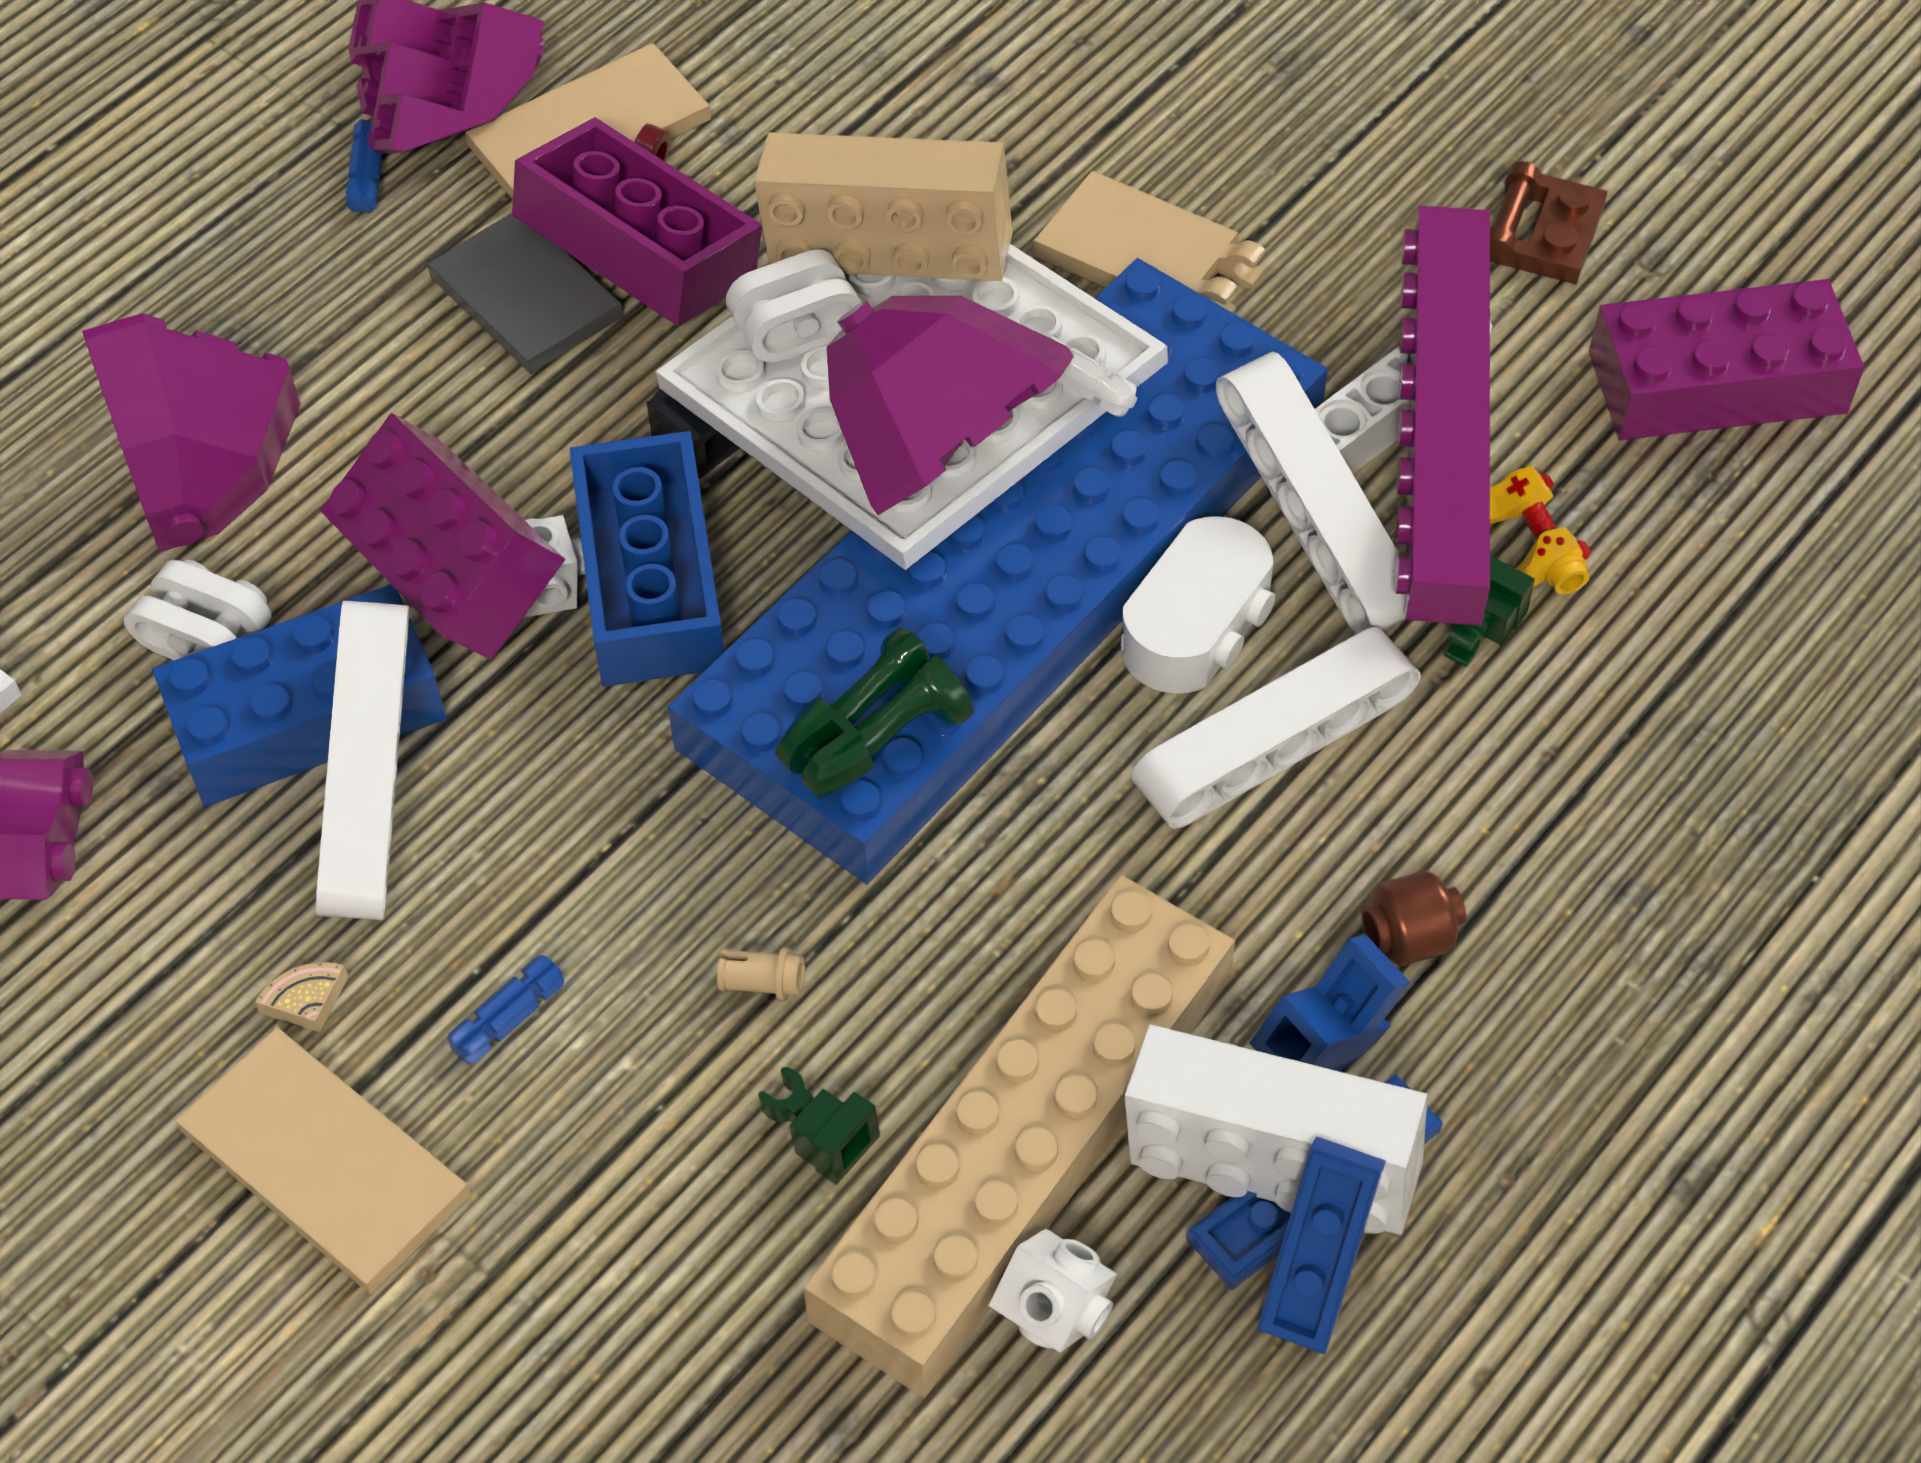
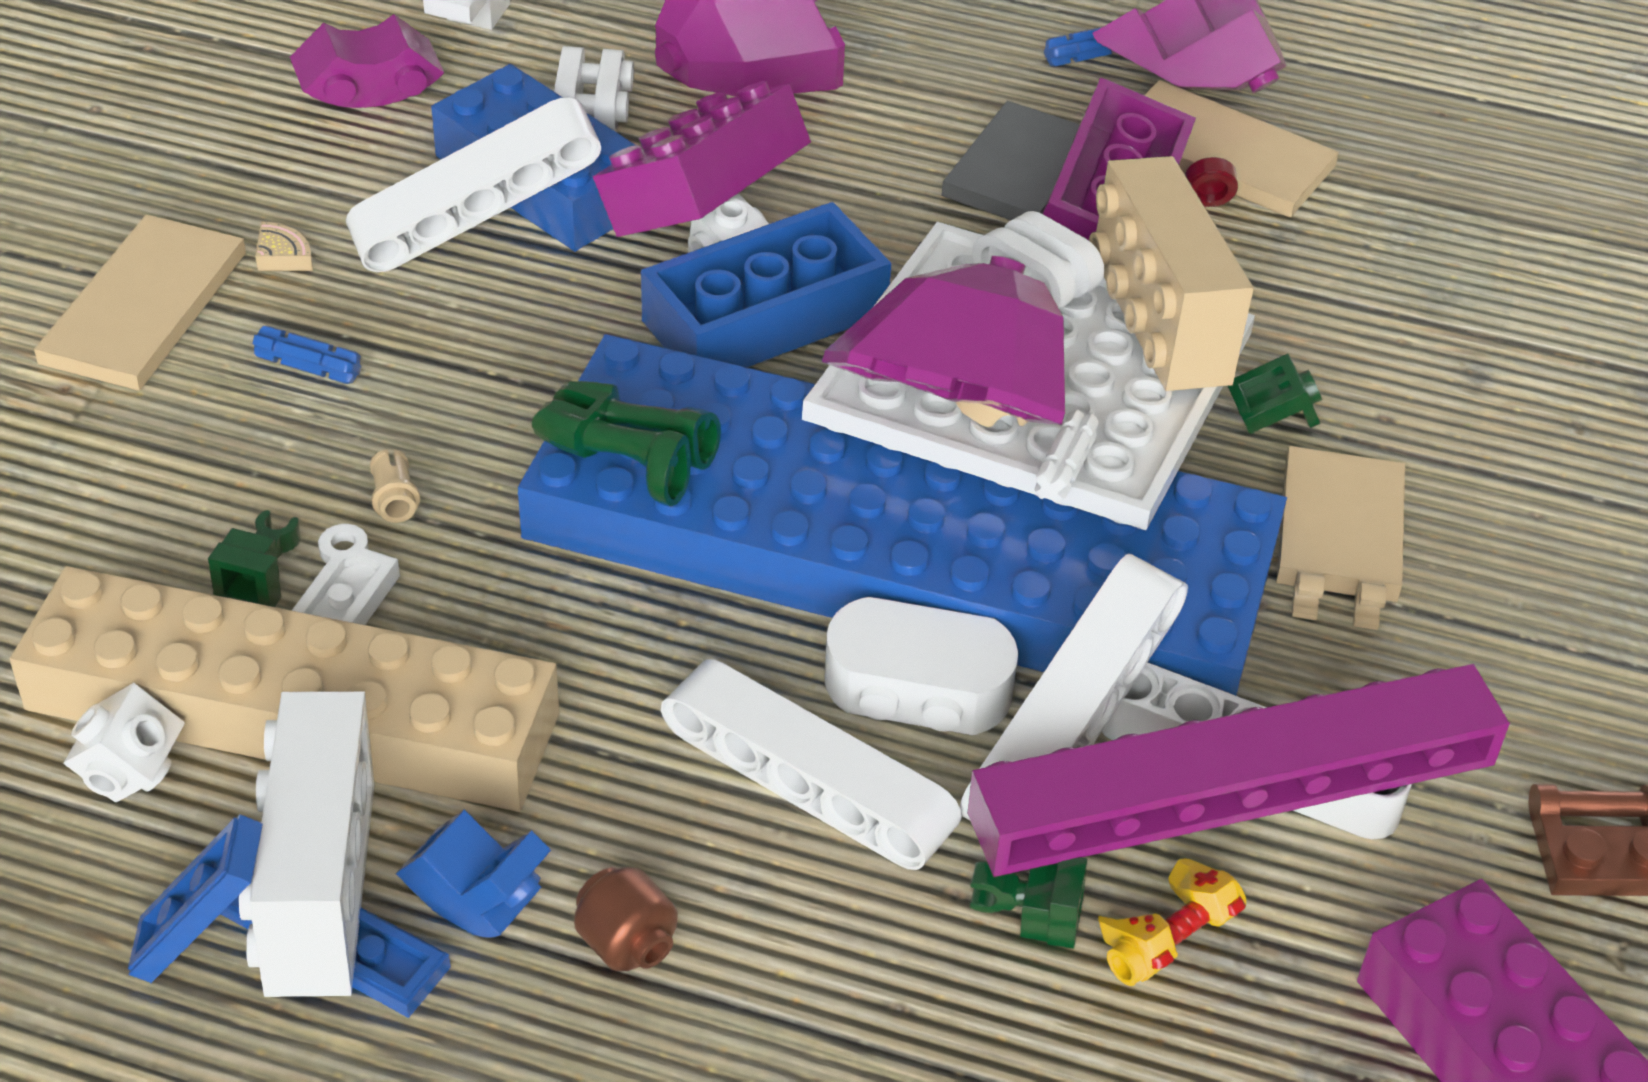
camera: 65 degrees right, 10 degrees down
none -> white hinge [292,524,400,625]

